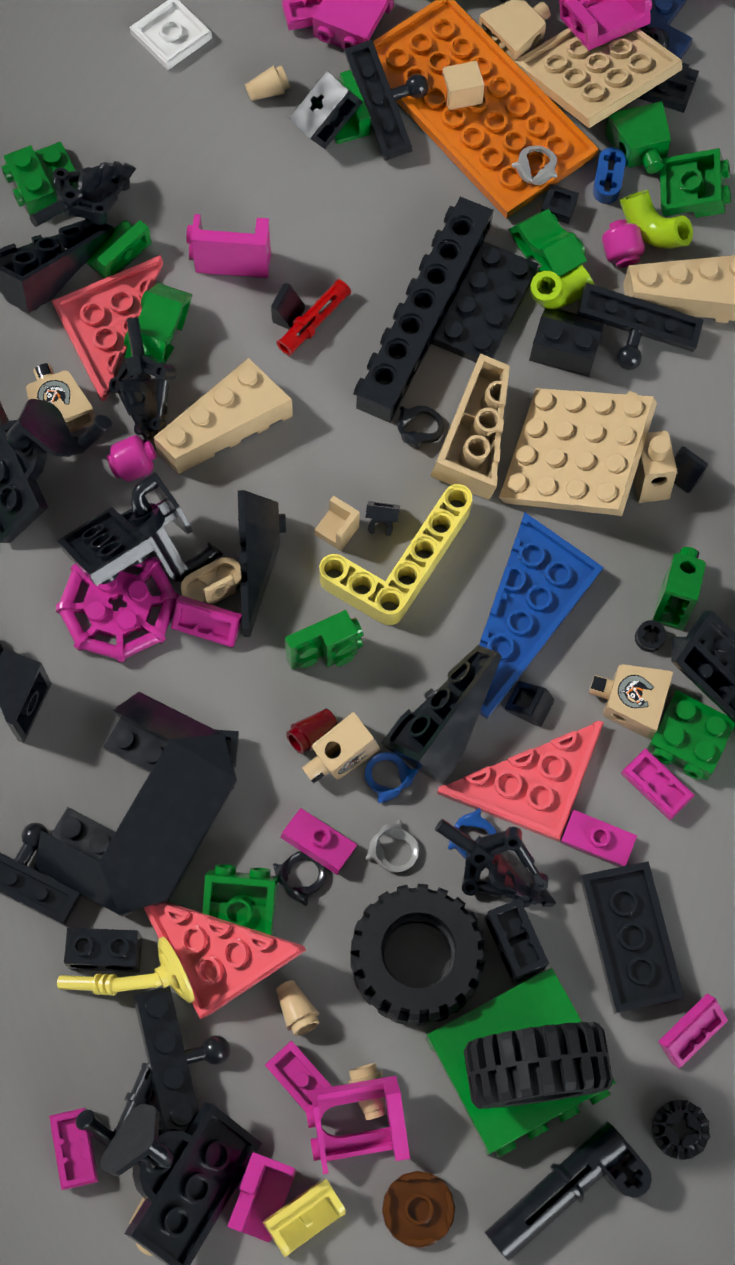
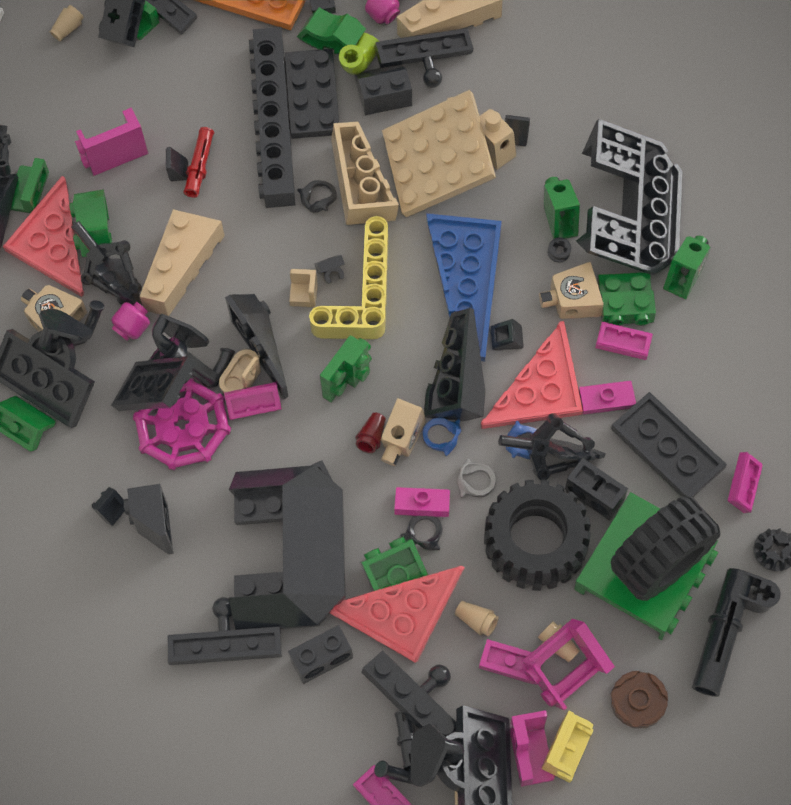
camera: 25 degrees left, 5 degrees down
light yellow dish [57,937,195,1003] -> none

